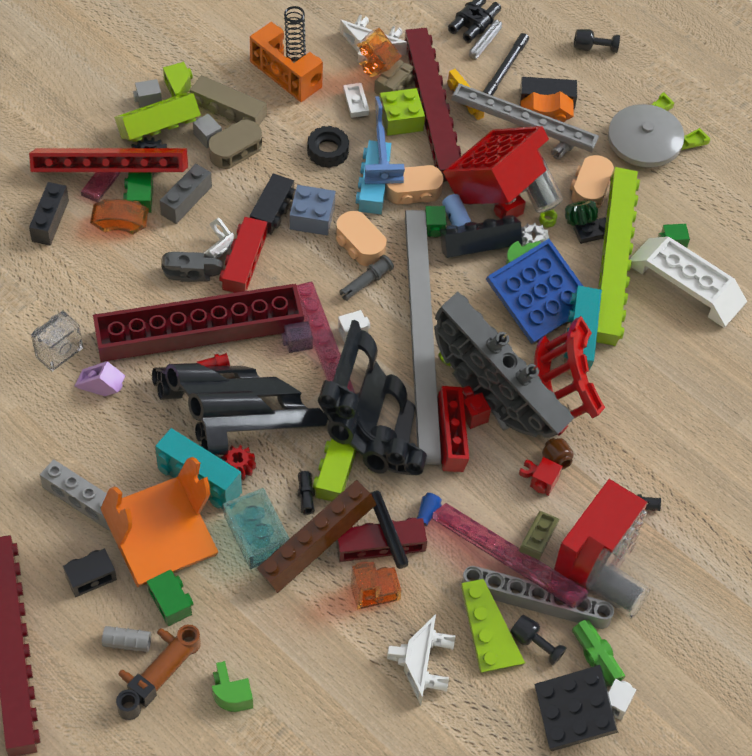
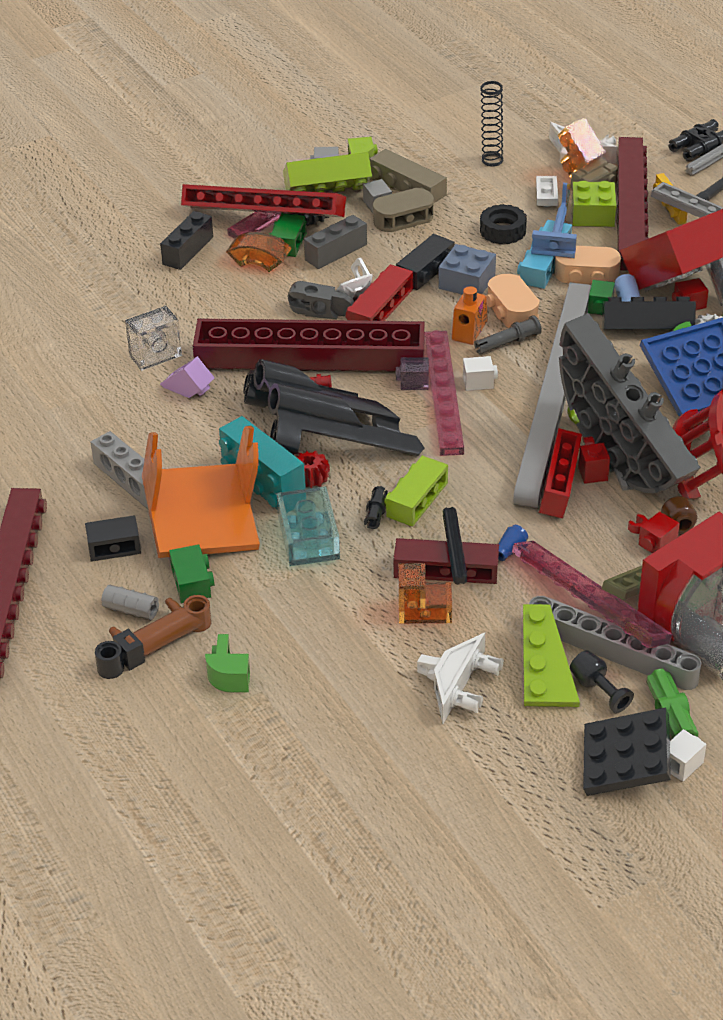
camera: 20 degrees right, 15 degrees down
orange plate [250,22,323,102] -> none
reddish brown brick [257,480,377,593] -> none
black panel [318,320,427,476] -> none
none -> orange torso [452,286,488,345]

